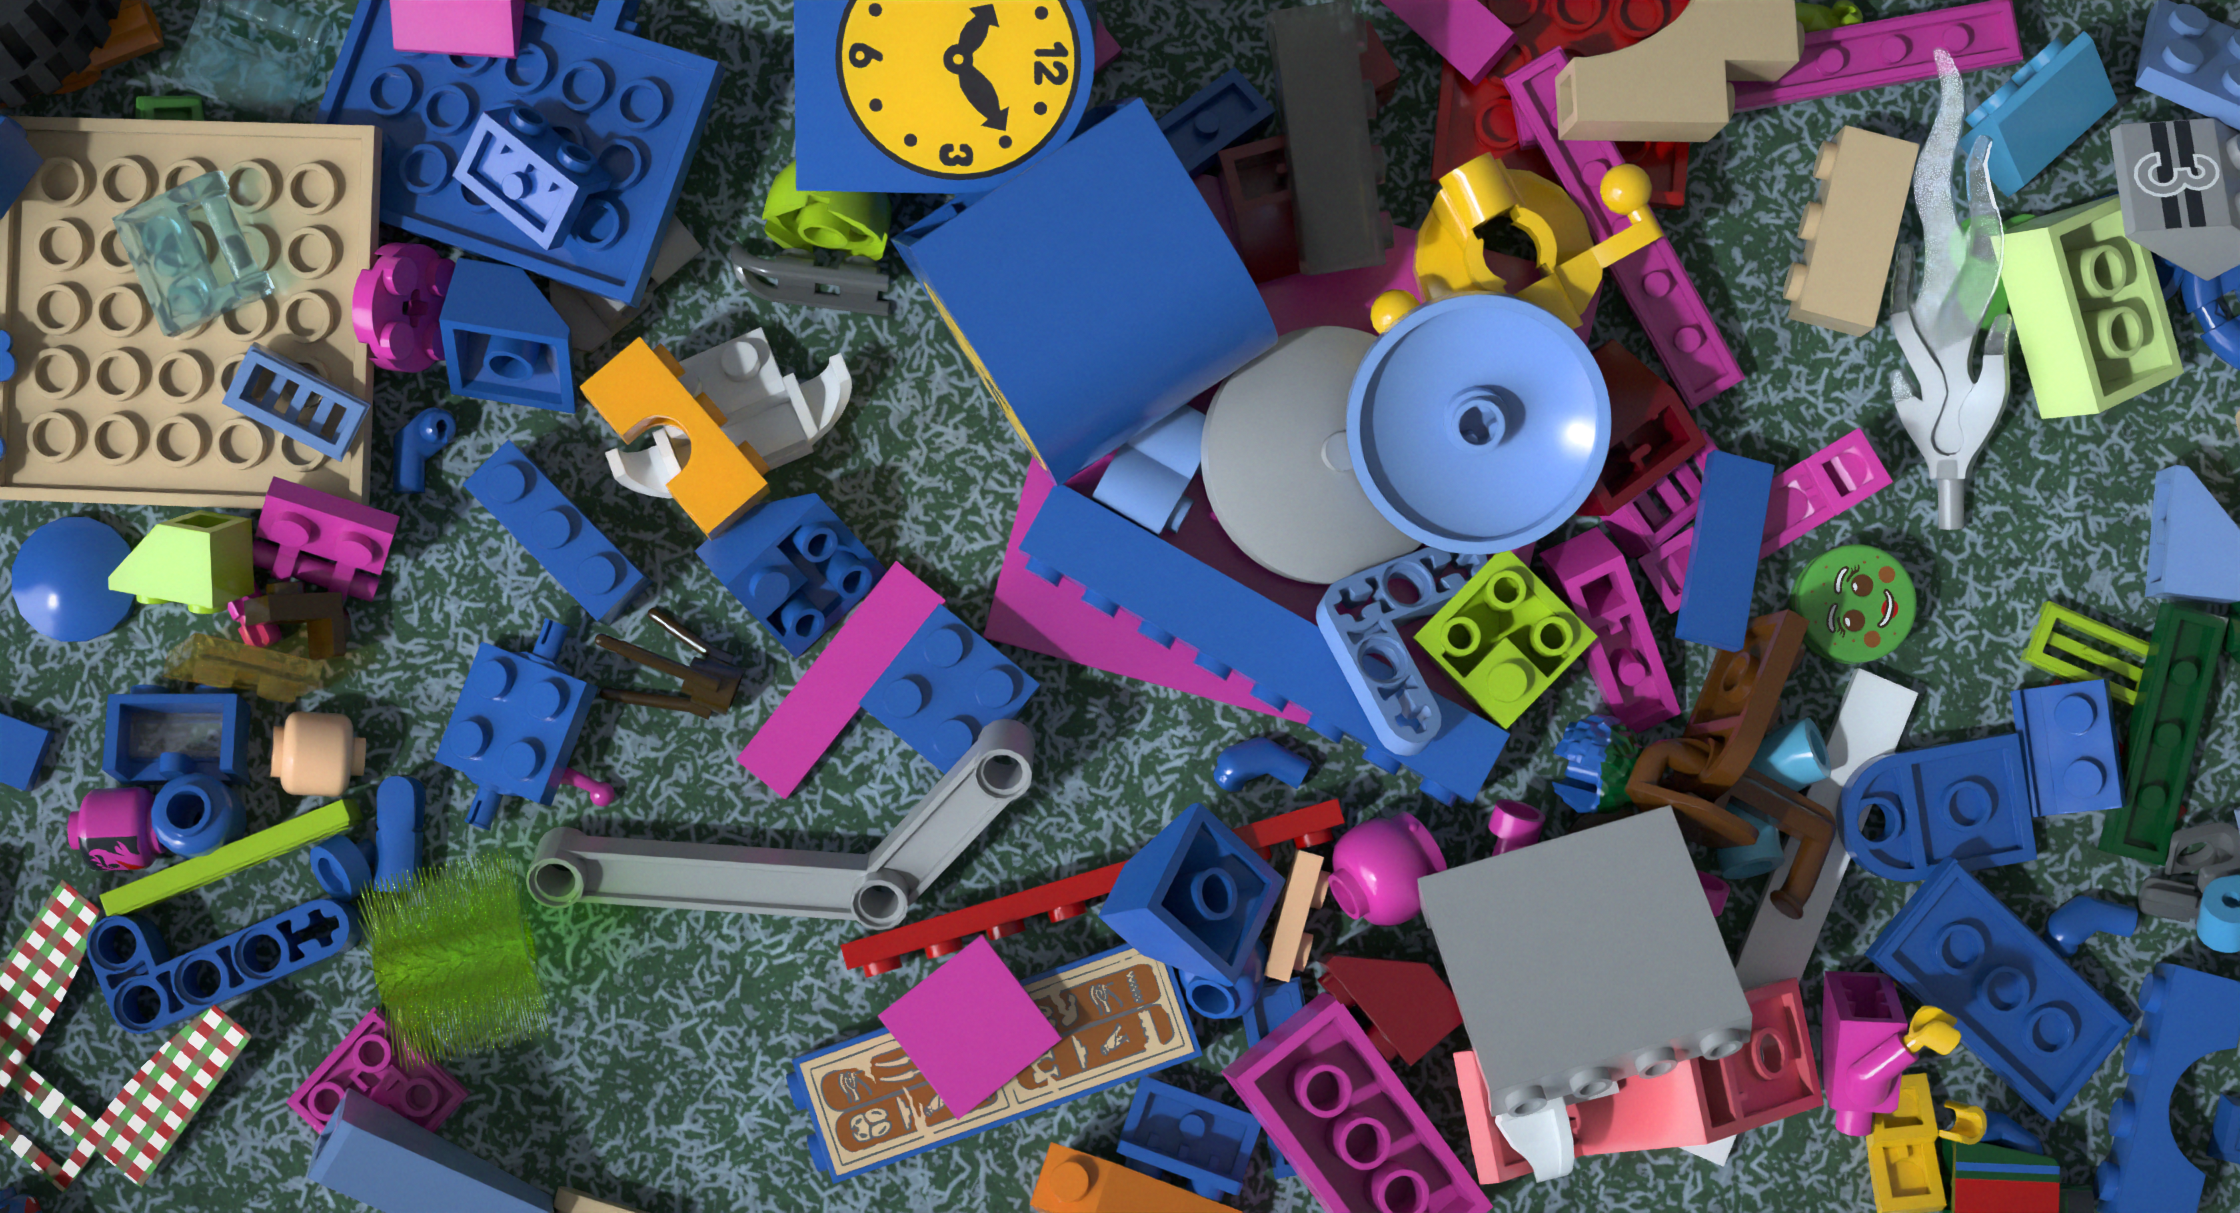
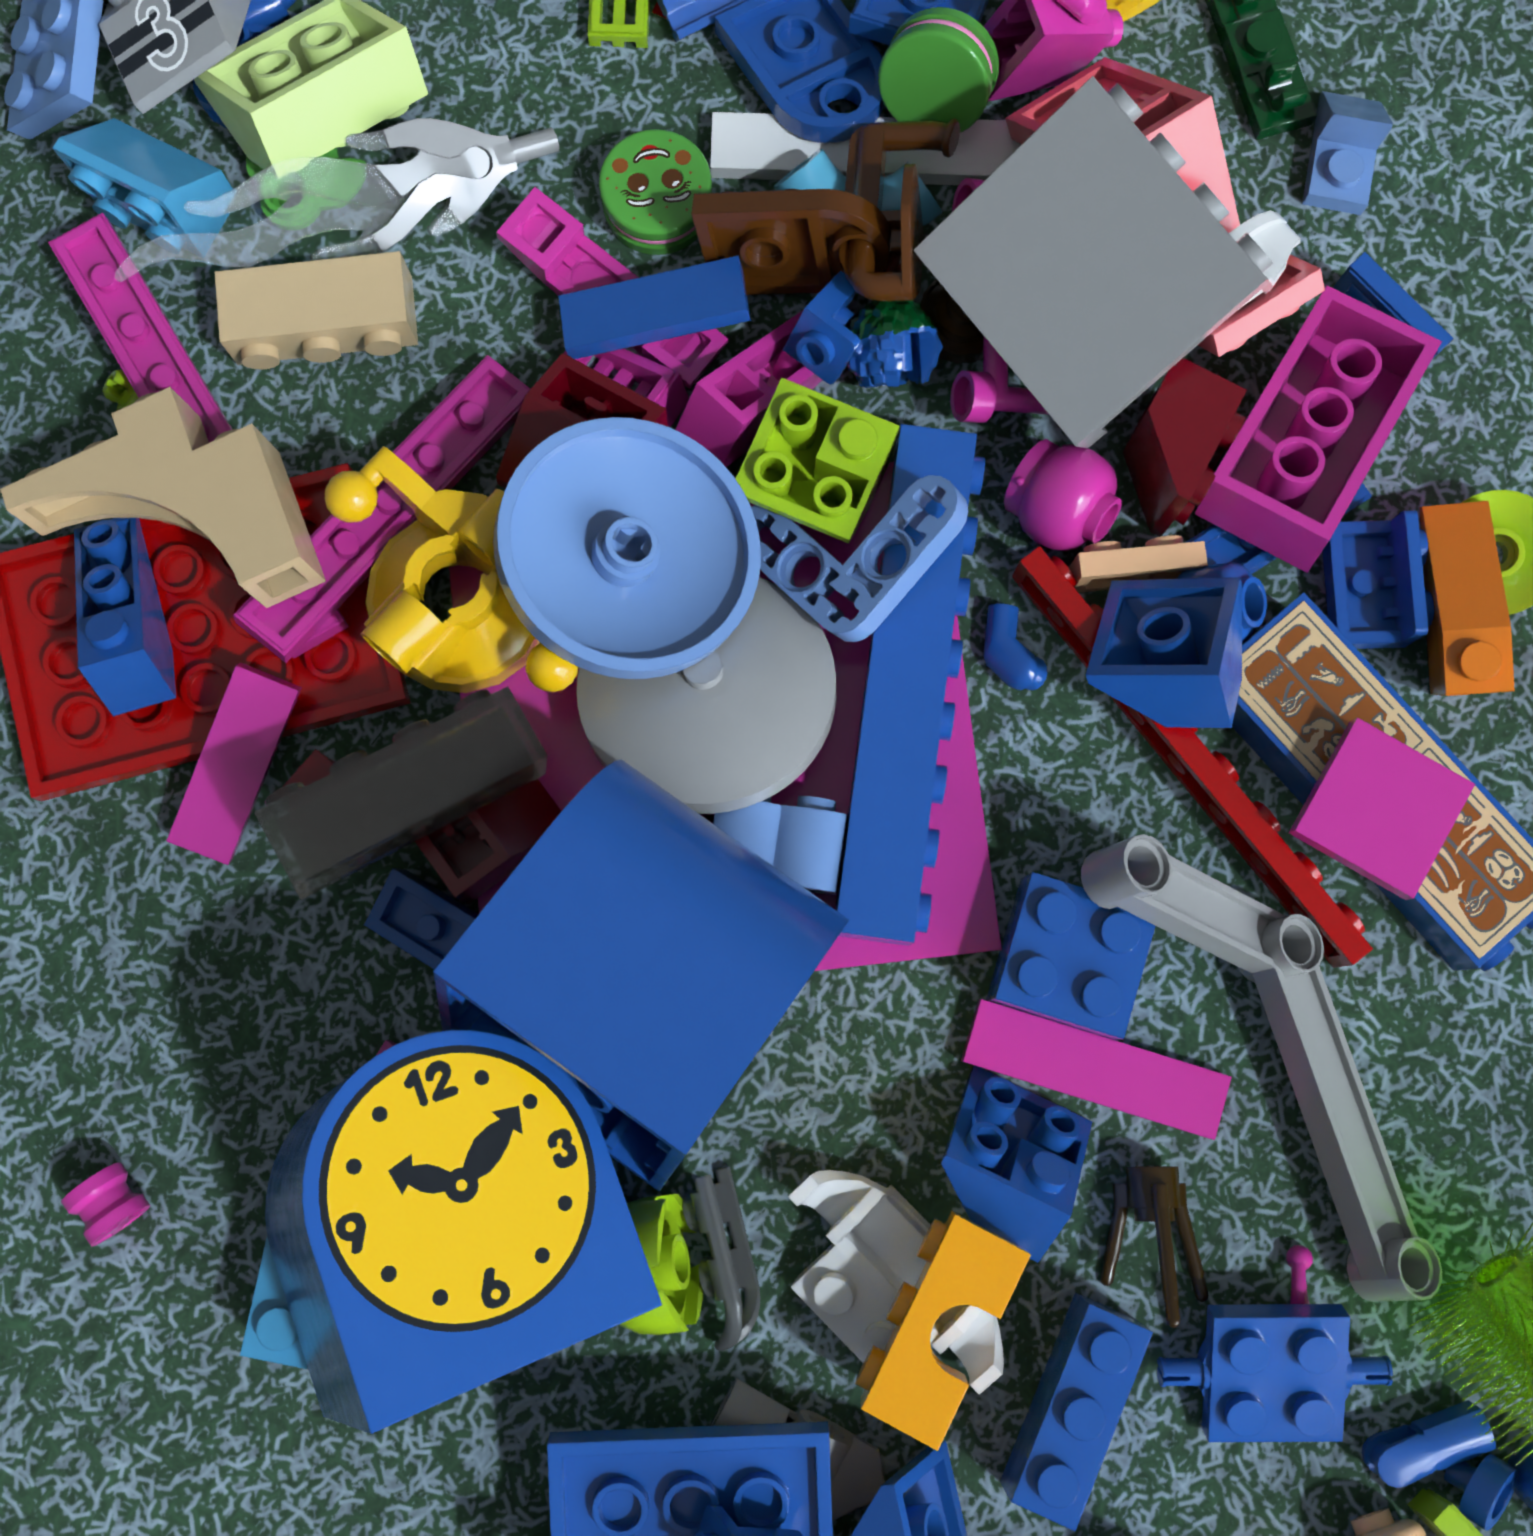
camera: 110 degrees left, 5 degrees down
none -> blue bracket [782,271,860,385]
none -> bright green head [878,7,999,133]

